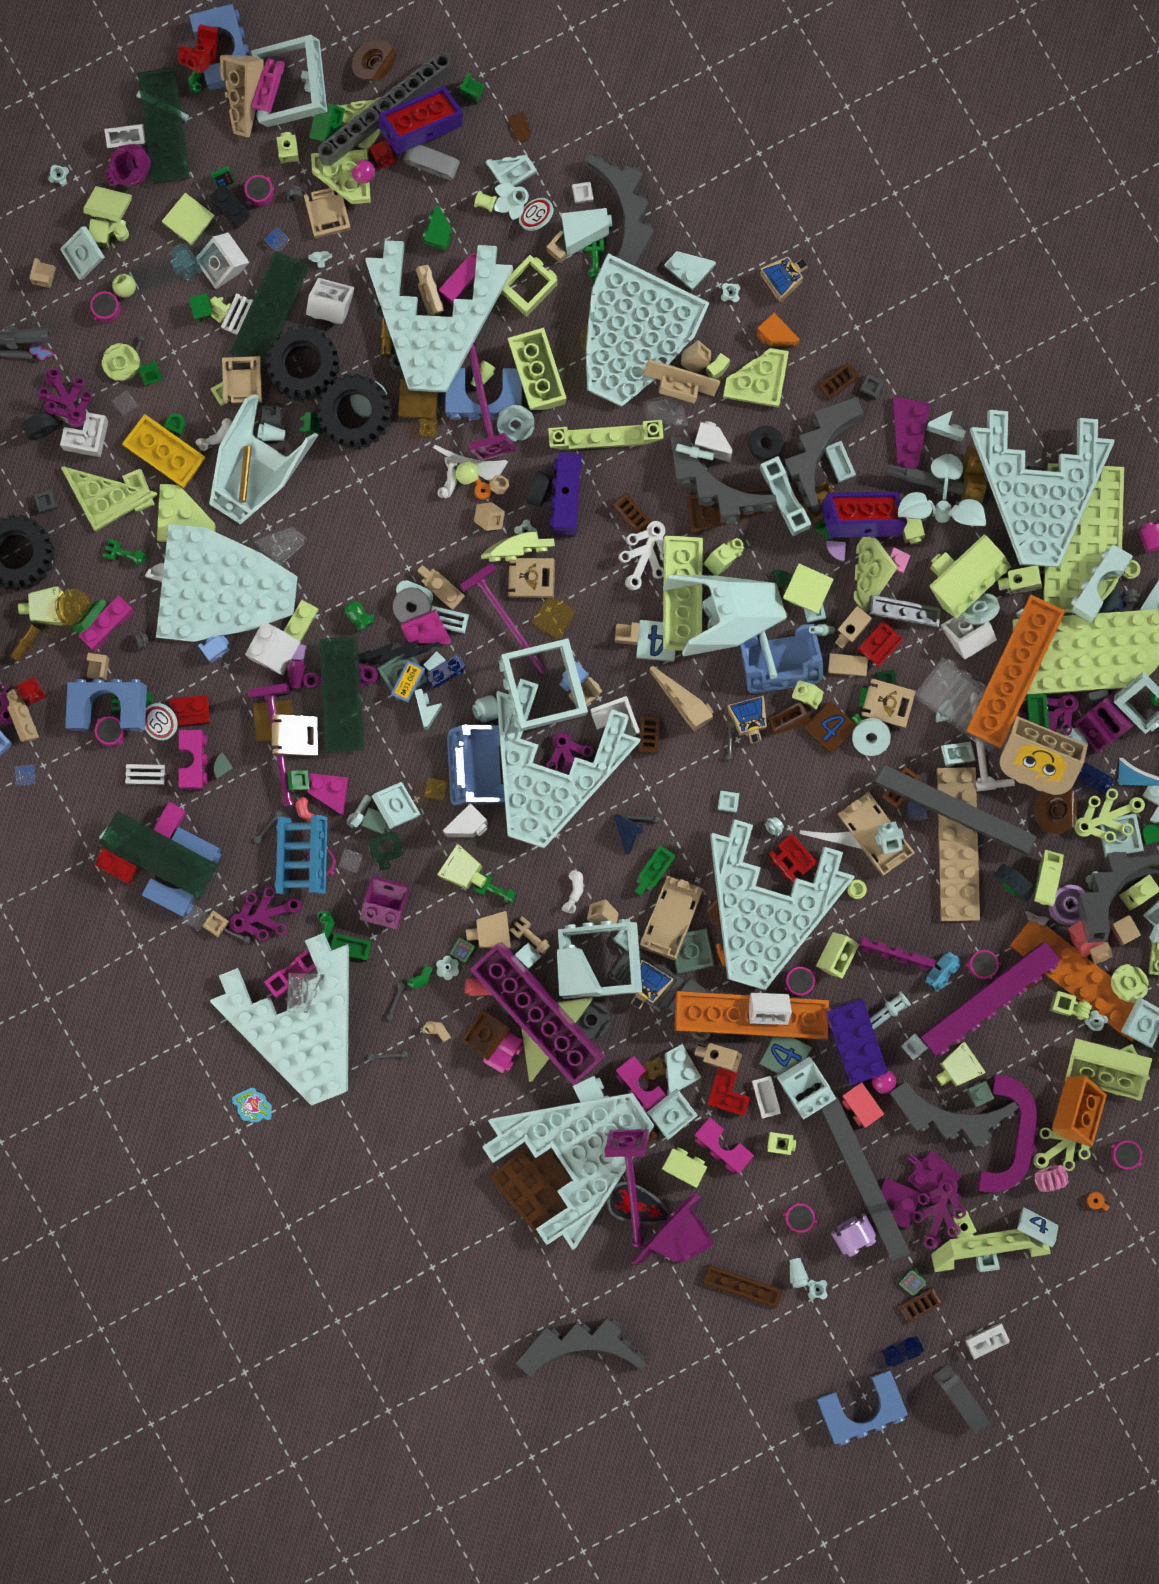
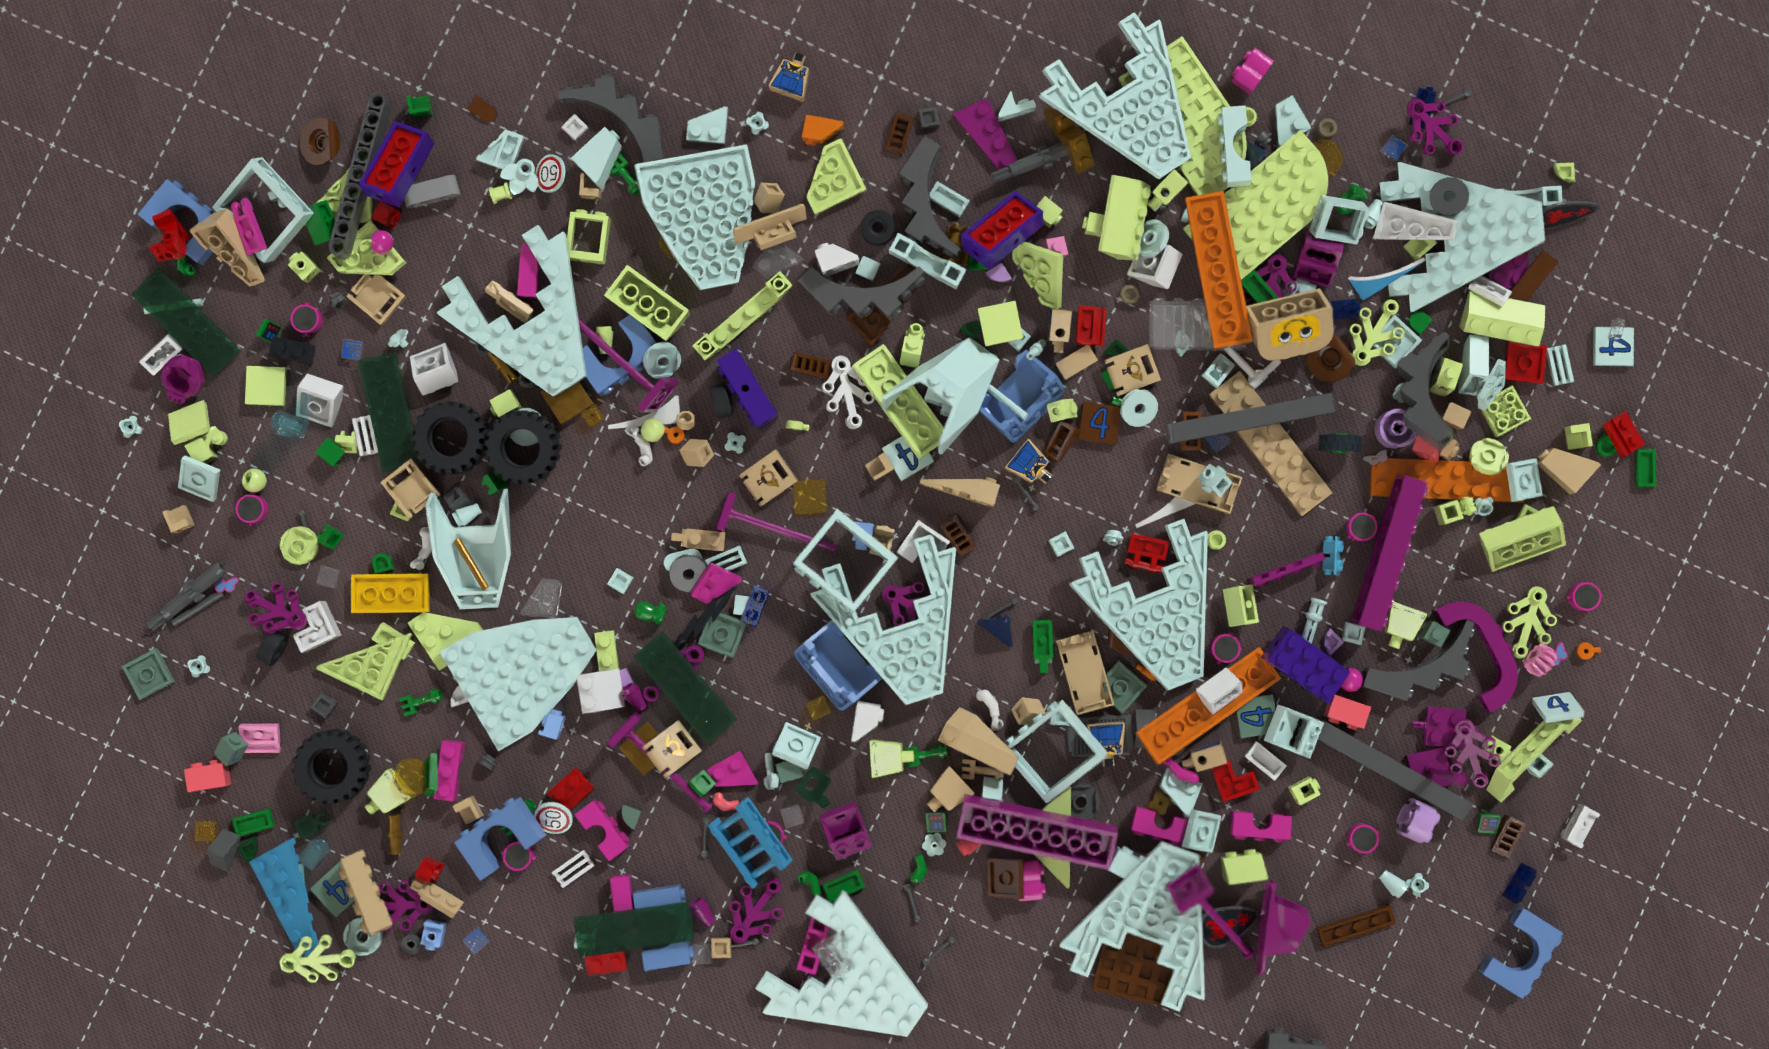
camera: 40 degrees left, 5 degrees up
tile [391,660,425,703] -> none
light aqua slope [415,689,442,730] -> none
green slope [422,205,452,252] -> none
tan arm [423,1021,451,1043] -> none
light aqua head [473,695,498,722] -> none
yellowish green slope [481,532,555,562] -> none
light aqua slope [557,945,603,998] -> none
light aqua bar [676,444,714,460] -> none
yellowish green piece [706,353,730,379] -> none
tile [868,595,941,628] -> none
light aqua plant [898,454,986,526] -> none
dark grey arch [933,1365,991,1435] -> none
yellowish green slope [1034,850,1064,906] -> none
orange slope [1052,1076,1107,1146] -> none
dark grey tile [1086,689,1109,703] -> none
none -> yellowish green brick [489,389,522,418]
none -> light aqua tile [607,568,634,594]
none -> magenta cone [689,897,715,927]
none -> yellowish green piece [785,420,809,431]
none -> light aqua tile [855,256,880,282]
none -> tan wedge [938,707,1019,775]
none -> dark tan tile [1120,285,1140,305]
none -> dark pink arm [1162,756,1200,784]
none -> lavender tile [1324,628,1344,656]
none -> medium blue sticker [1554,642,1568,666]

